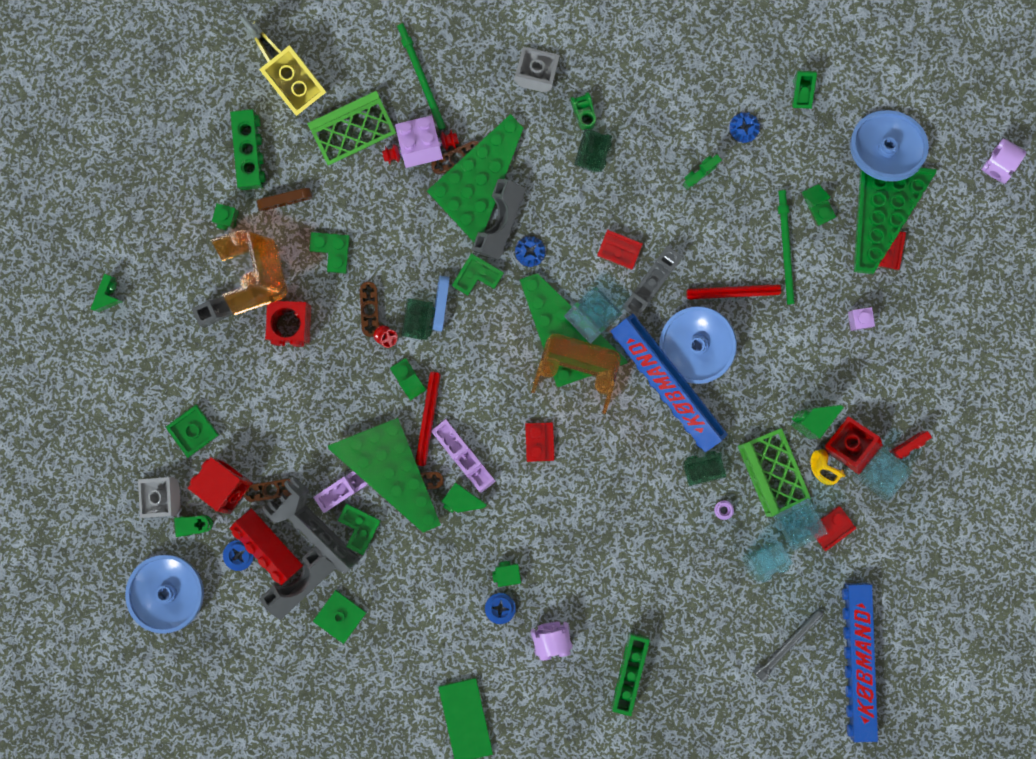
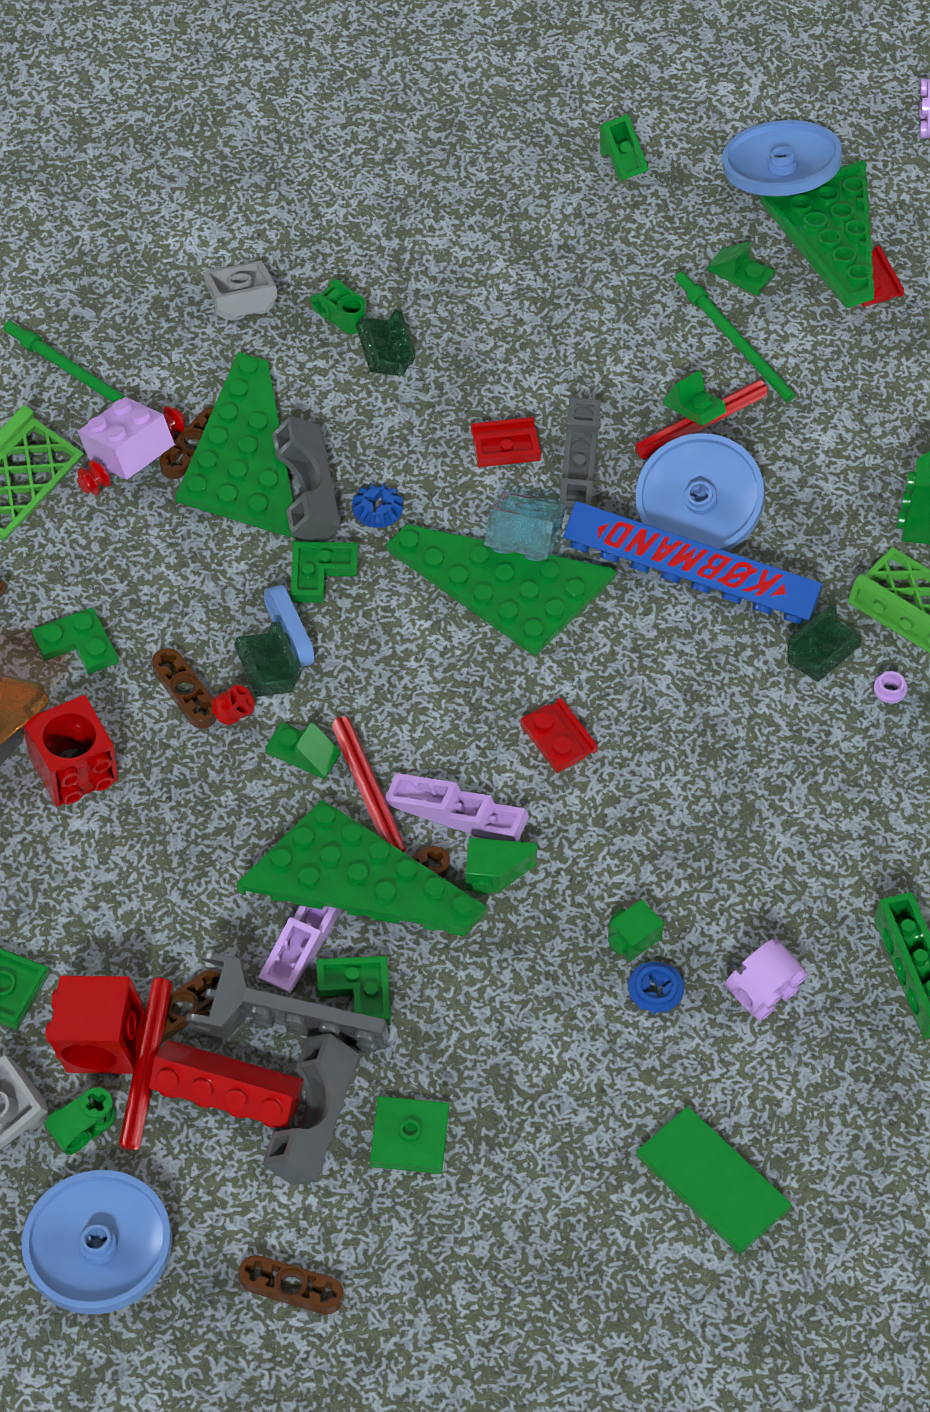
camera: 35 degrees left, 30 degrees down
blue gear [223,540,254,571] -> none
clear orange windscreen [531,334,621,414] -> none
green plate [683,155,722,190] -> none
blue gear [729,112,760,143] -> none
lavender brick [848,307,875,331] -> none
none -> red axle [119,977,172,1151]
none -> reddish brown beam [239,1255,343,1315]
none -> green slope [663,371,726,426]

